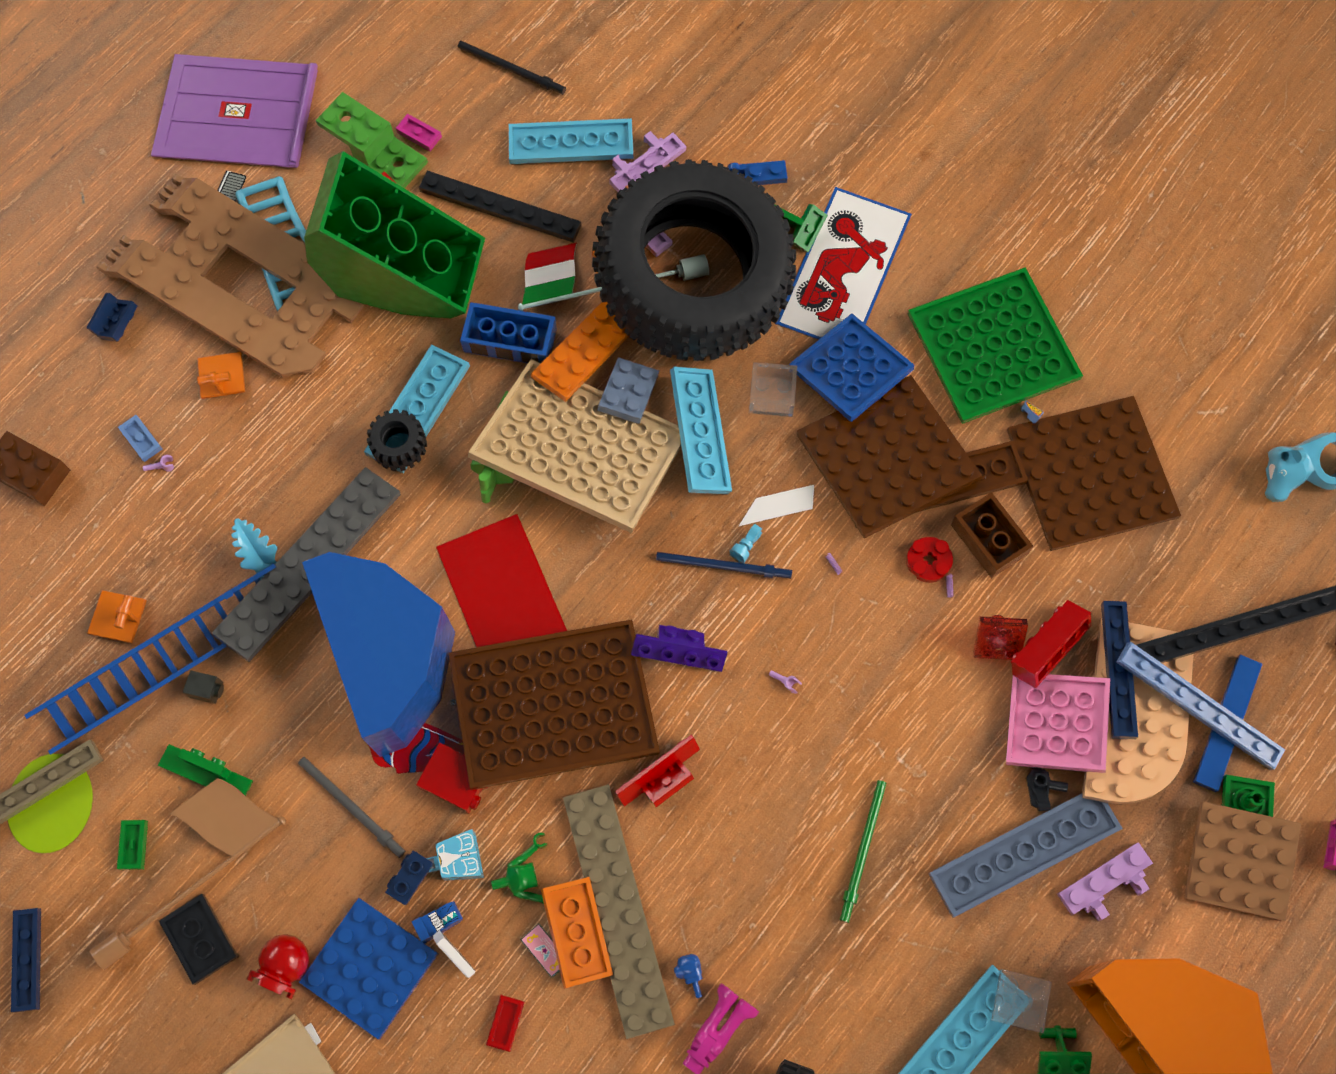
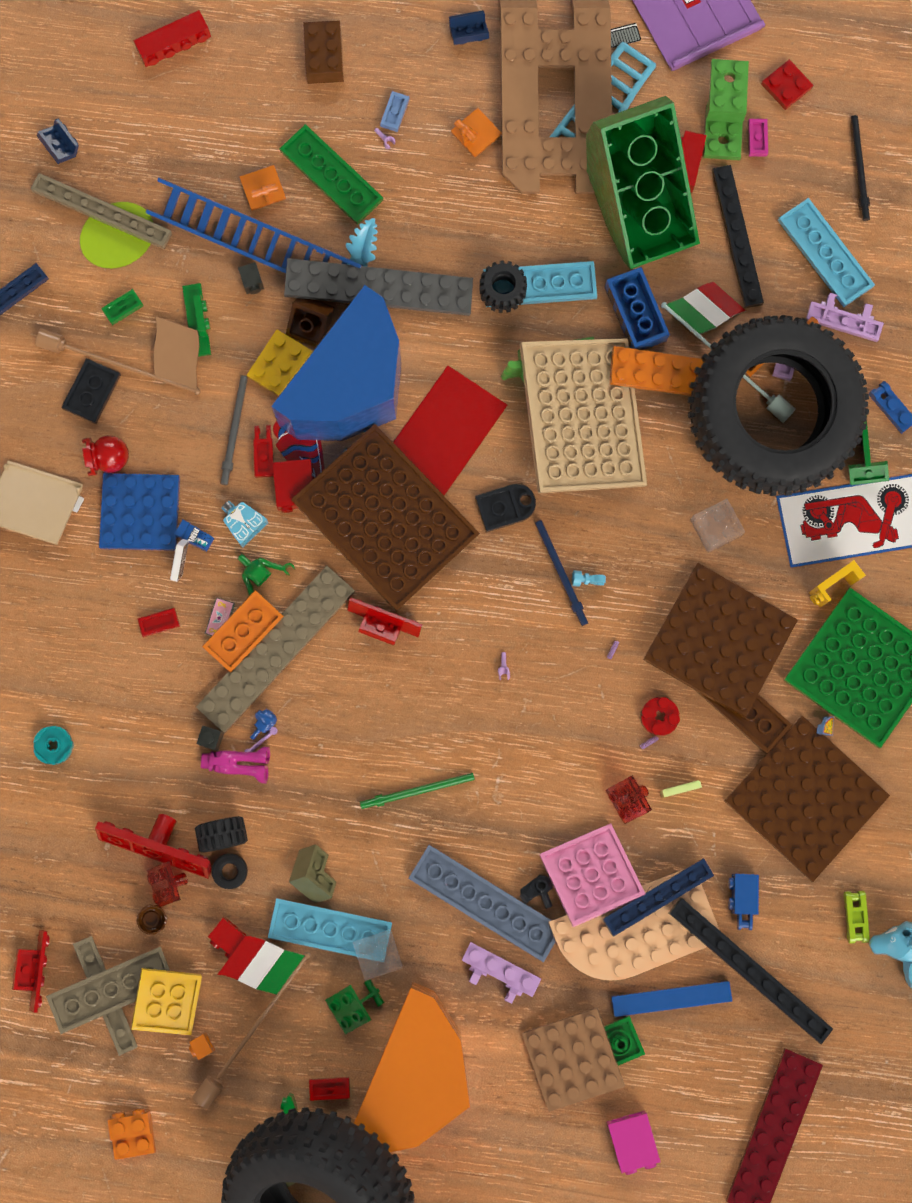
camera: 55 degrees right, 10 degrees up
dark blue bracket [385,850,433,905] -> none
sand blue plate [597,357,659,424] -> none
dark purple bracket [631,625,727,672] -> none
medium azure plate [670,367,732,494] -> none
white sticker [739,485,814,526] -> none
blue plate [789,313,914,422] -> none
reddish brown brick [951,492,1033,579] -> none
red brick [1011,600,1091,688] -> none
medium blue tile [1116,642,1285,770] -> none
none -> pearl dark grey brick [196,725,224,751]
none -> lavender hinge [245,727,278,752]
none -> yellow plate [247,329,313,396]
none -> red hinge [253,425,274,478]
none -> green plate [279,124,383,225]
none -> reddish brown slope [286,298,335,347]
none -> olive panel [289,844,337,903]
none -> black tile [475,484,536,533]
none -> yellowish green tile [660,780,702,798]
none -> blue brick [728,874,759,930]
none -> red plate [761,59,814,110]
none -> yellow panel [809,560,866,608]
none -> lime plate [844,891,870,944]

